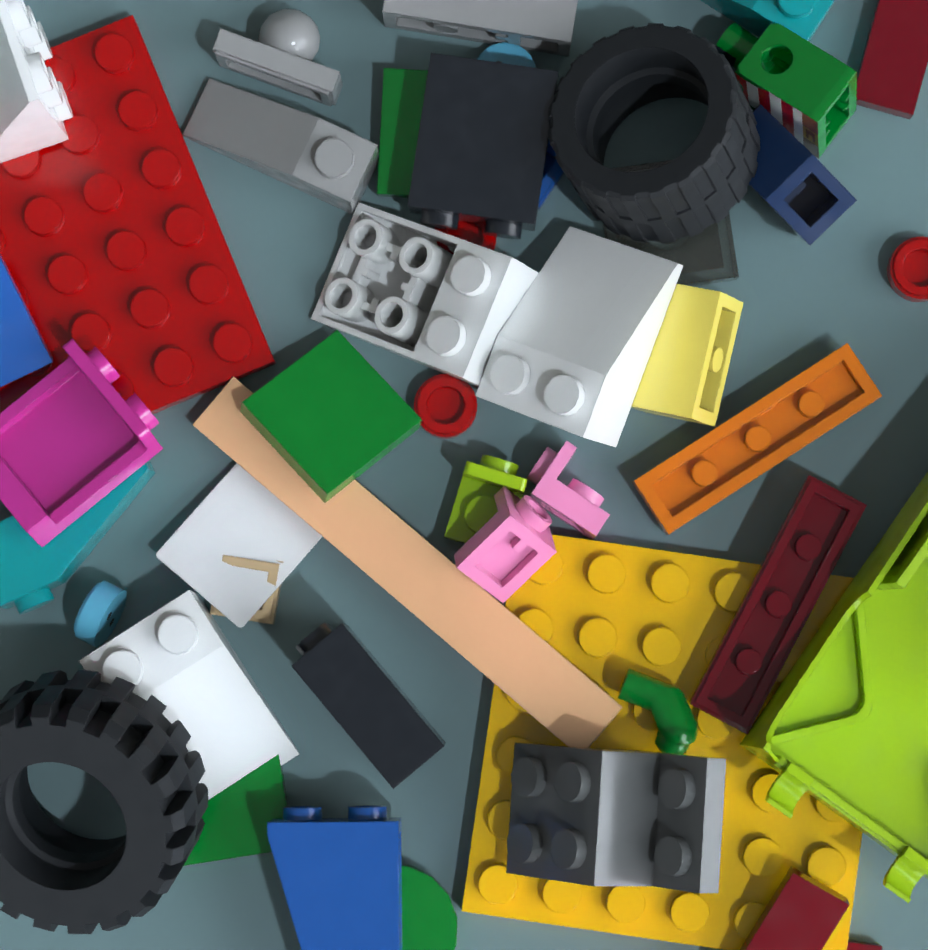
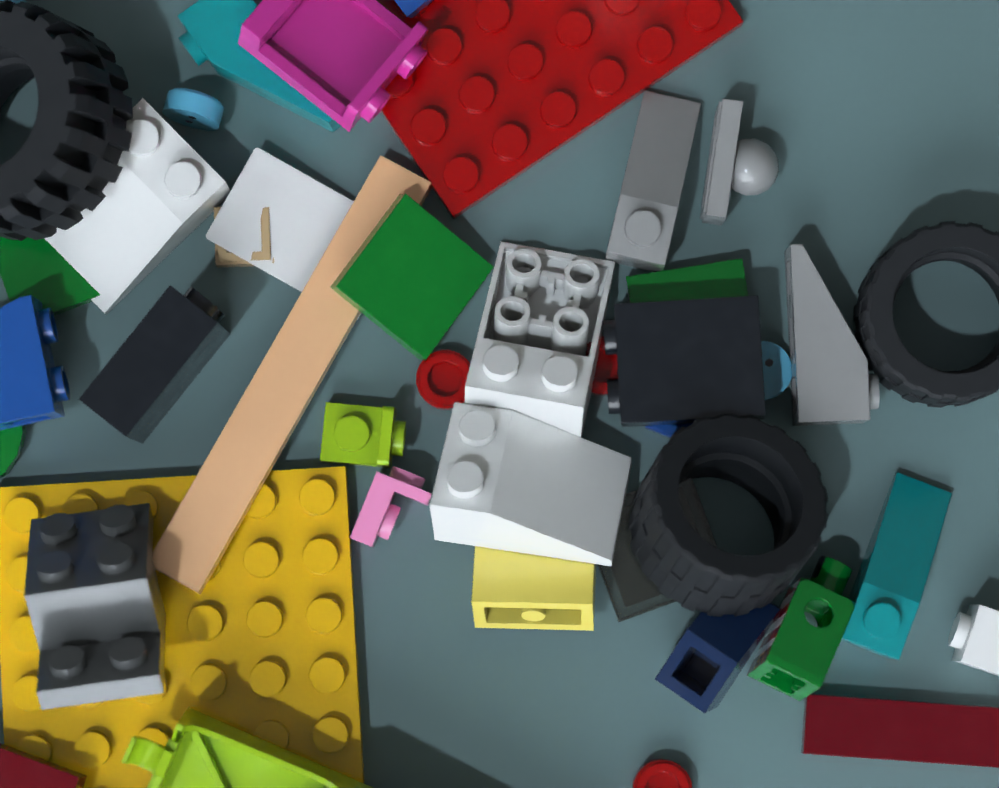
camera: 80 degrees right, 0 degrees up
bright pink bracket [454,486,557,603] -> none
green arm [618,669,698,754] -> none
orange plate [632,343,882,536] -> none
dark red tile [688,475,867,734] -> none

